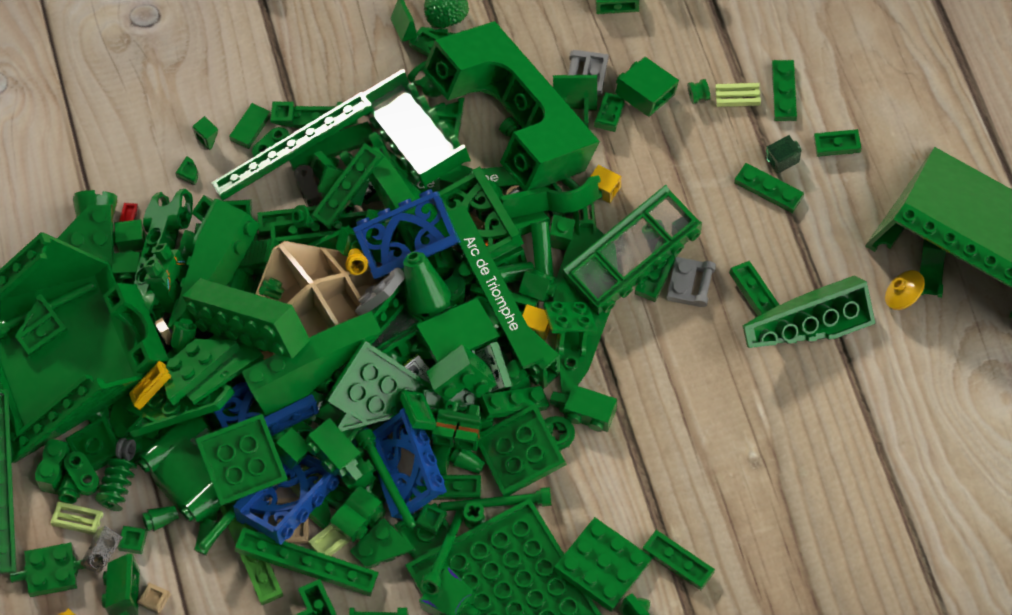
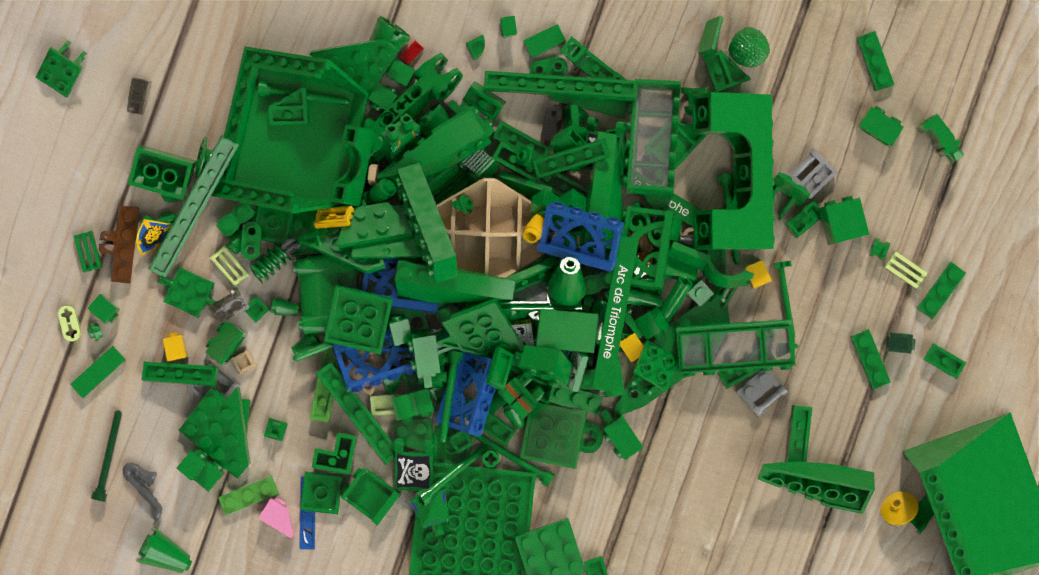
camera: 30 degrees right, 25 degrees up
green slope [192,195,214,222] -> none
light grey plate [355,268,405,316] -> none
none -> flag [394,437,435,491]
none -> green piece [772,260,796,343]

